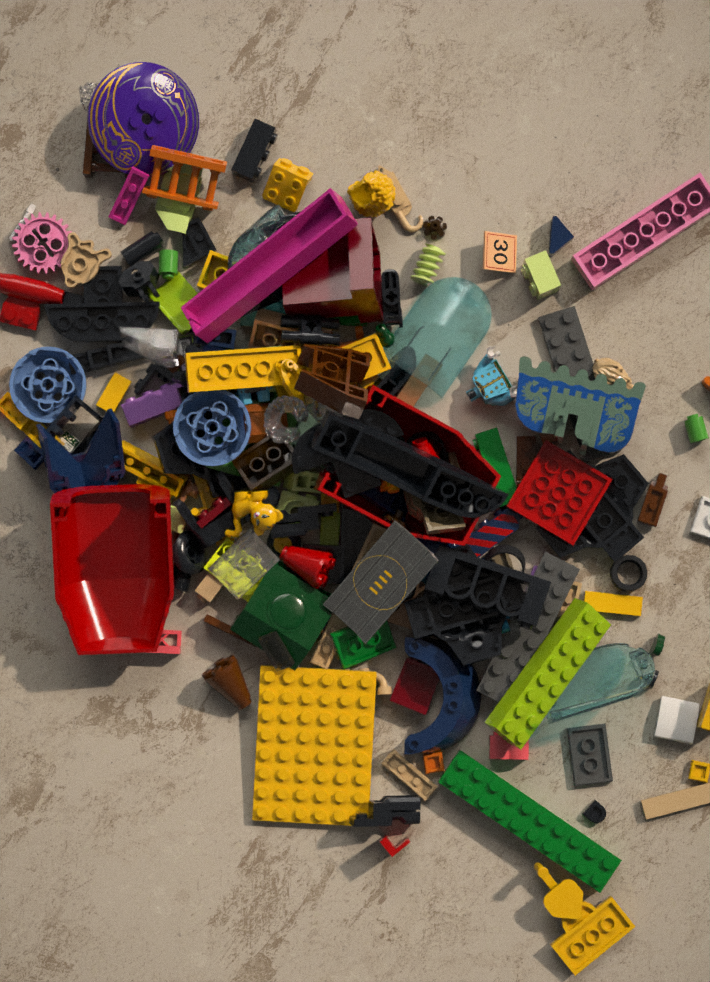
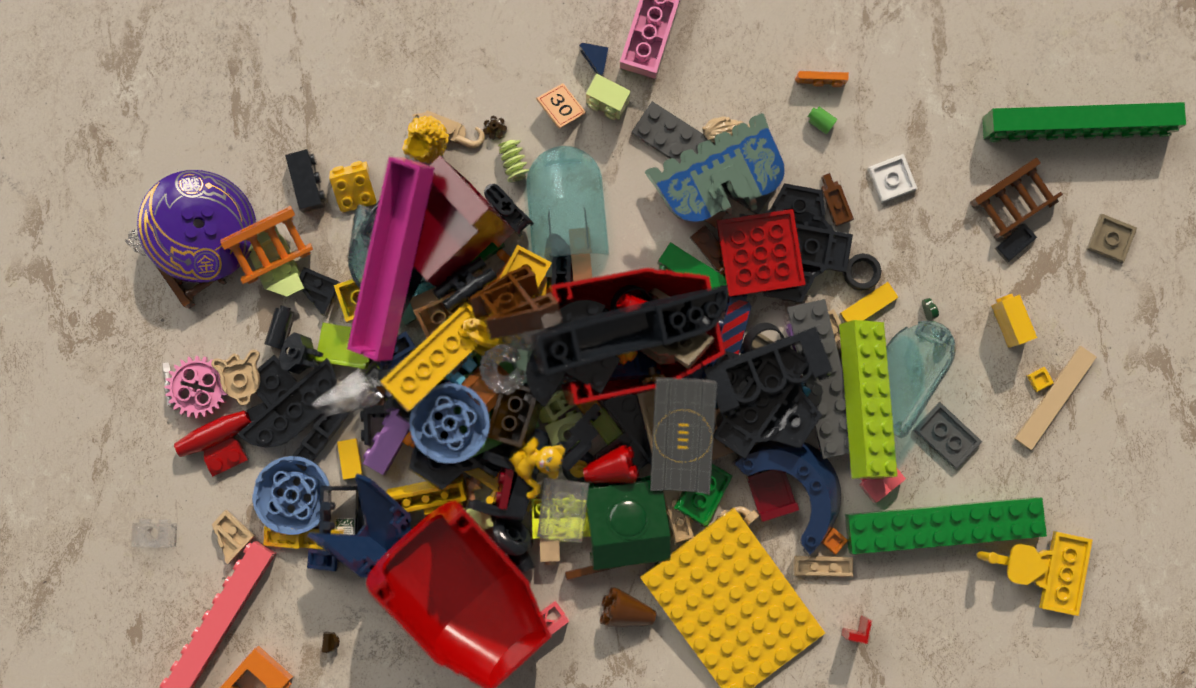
camera: 45 degrees left, 0 degrees up
dark pink plate [108,166,150,225] -> none
bright green brick [158,250,178,279] -> none
clear smoke tile [258,631,295,671] -> none
black plate [349,795,421,827] -> none
dark green piece [375,324,395,348] -> none
medium azure torso [466,346,518,406] -> none
black tile [583,799,606,823] -> none
white slope [654,696,700,744] -> none

